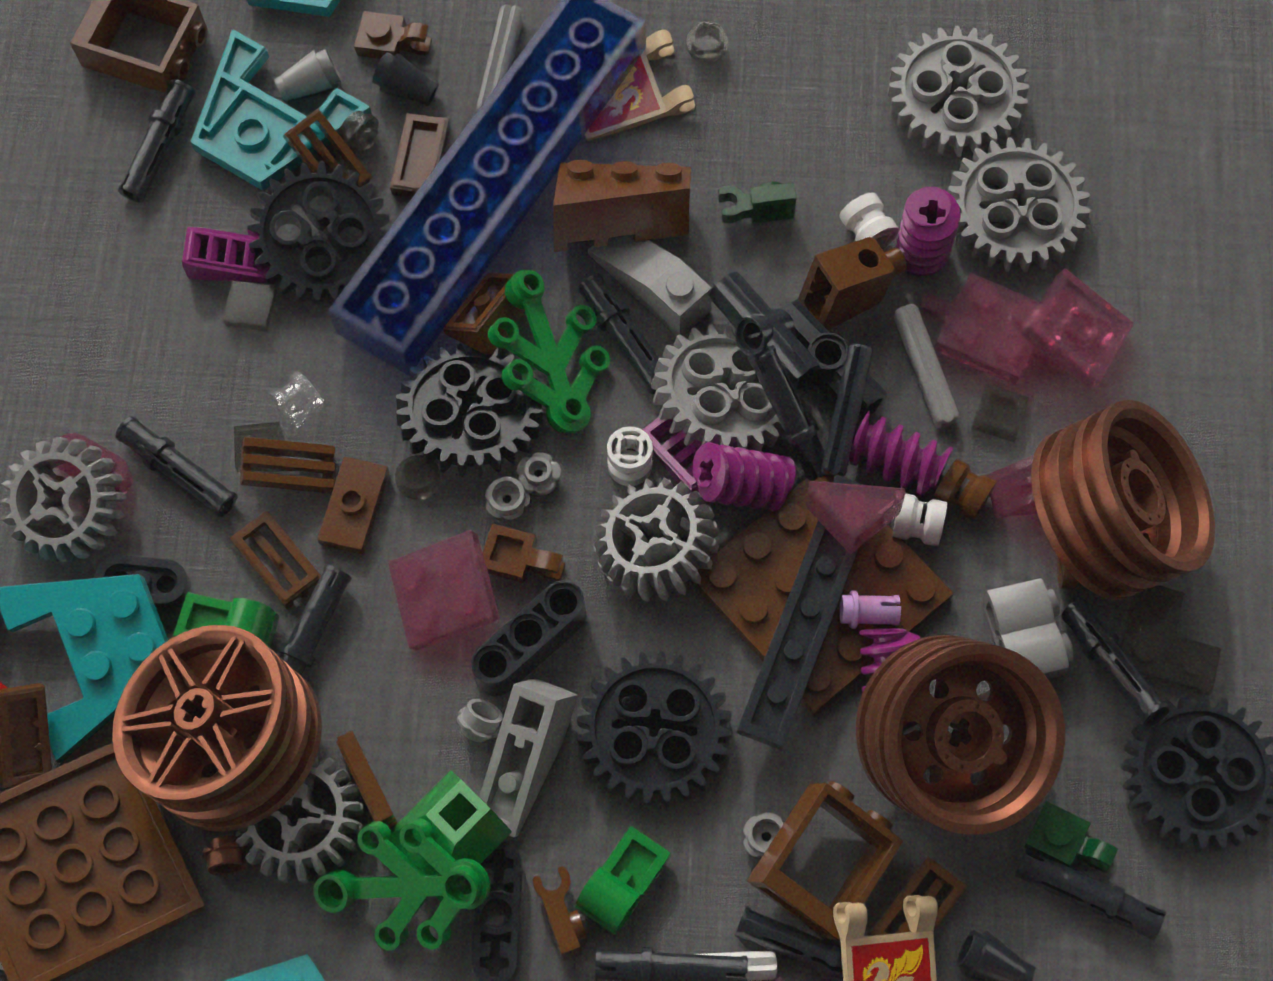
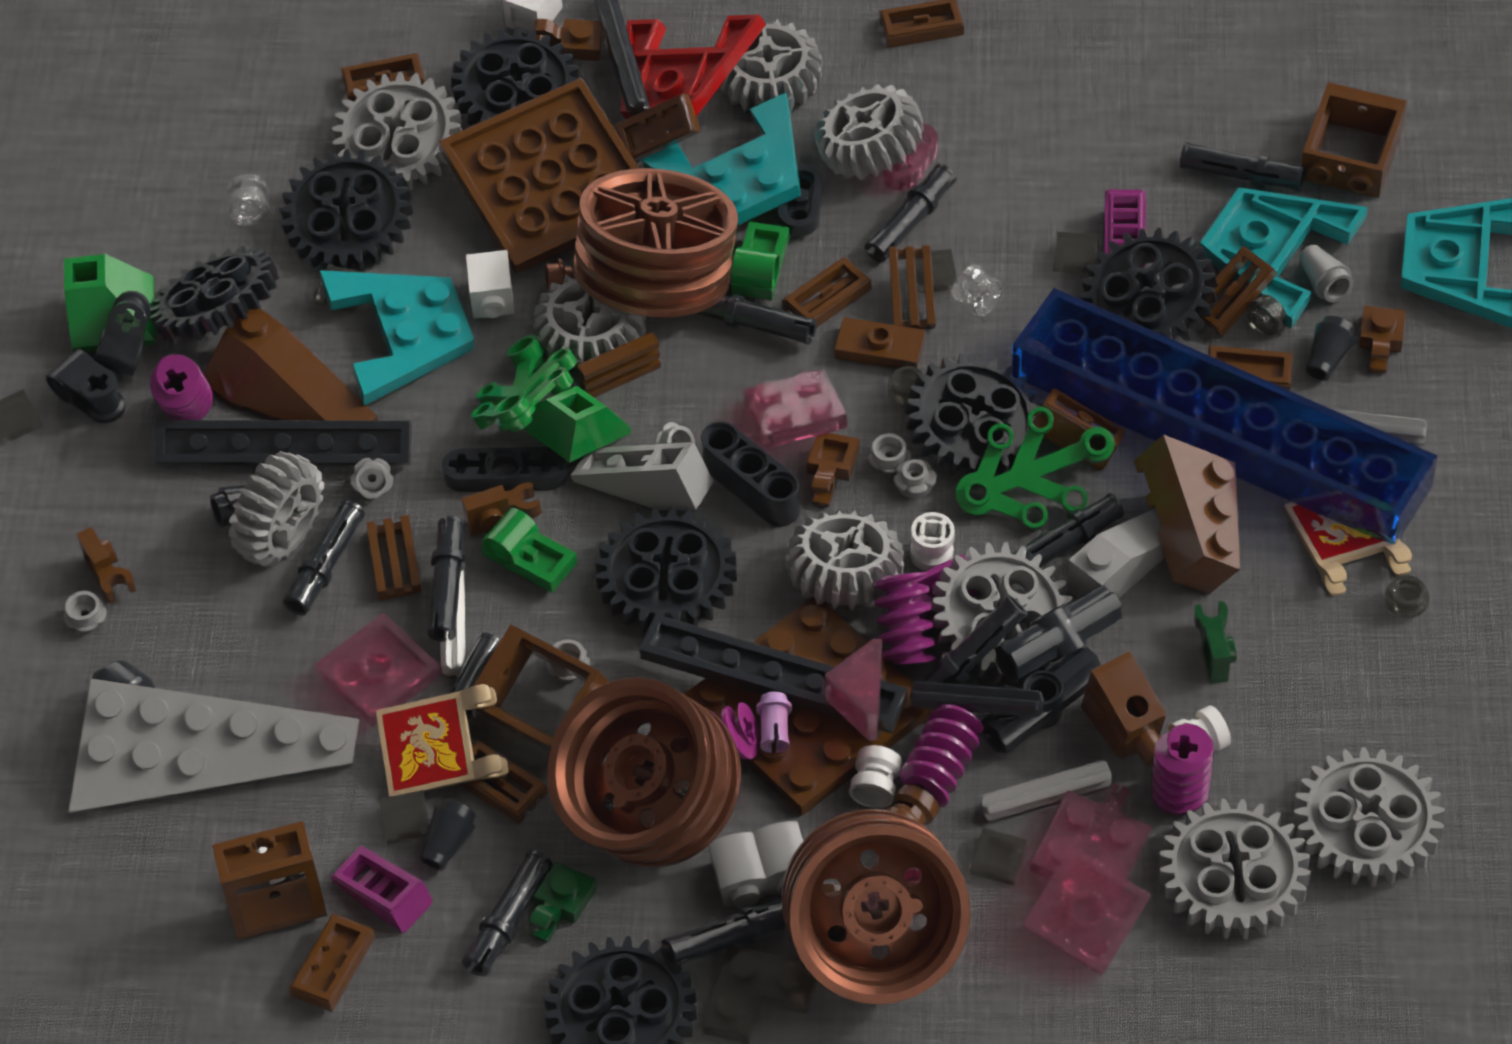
camera: 90 degrees right, 15 degrees down
none -> white brick [466,250,515,319]

